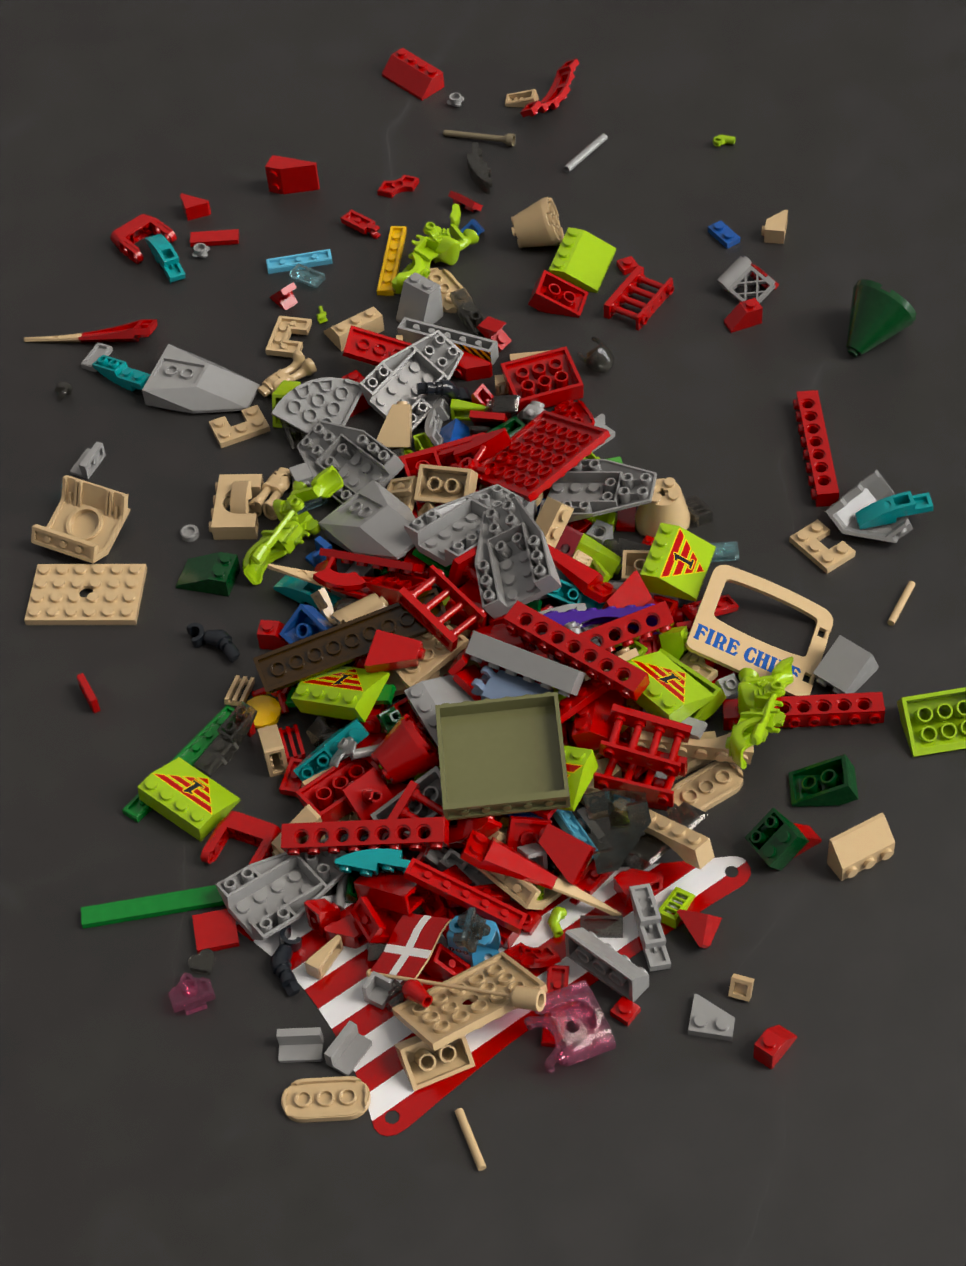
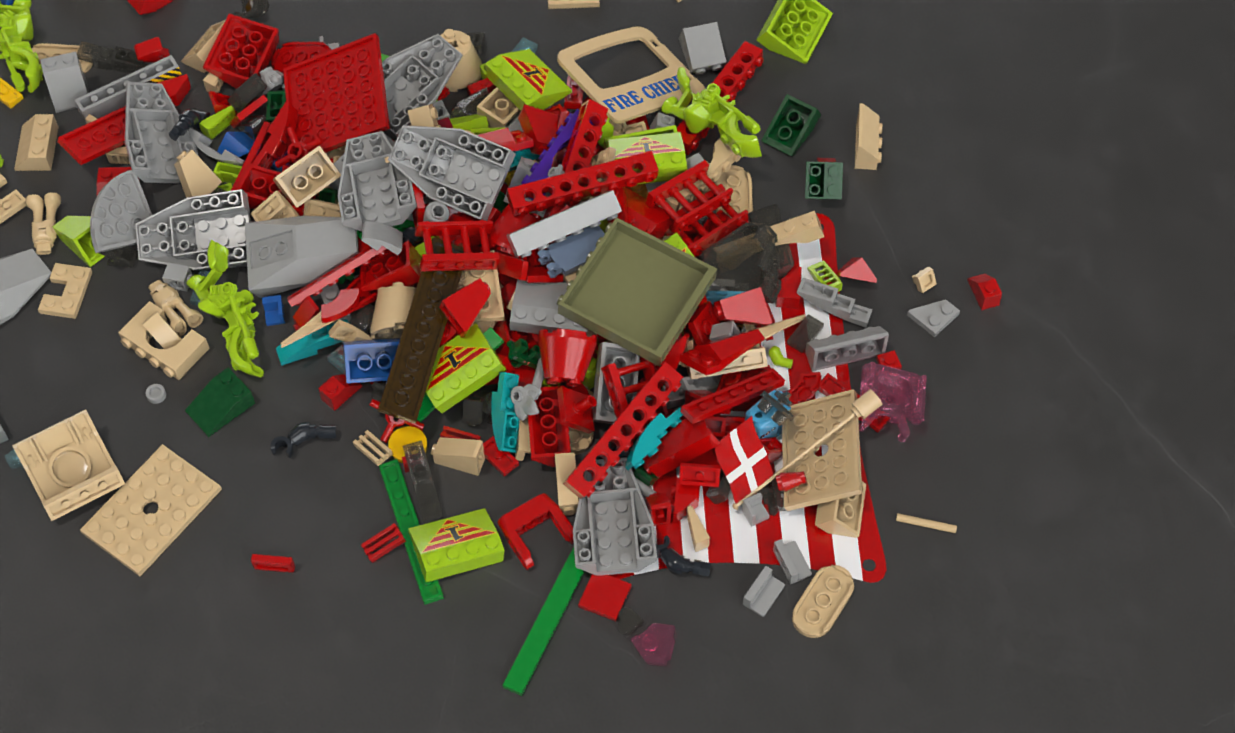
camera: 60 degrees left, 10 degrees up
none -> red tile [361,523,406,563]
none -> light grey slope [362,221,403,255]
none -> light grey head [424,201,449,222]

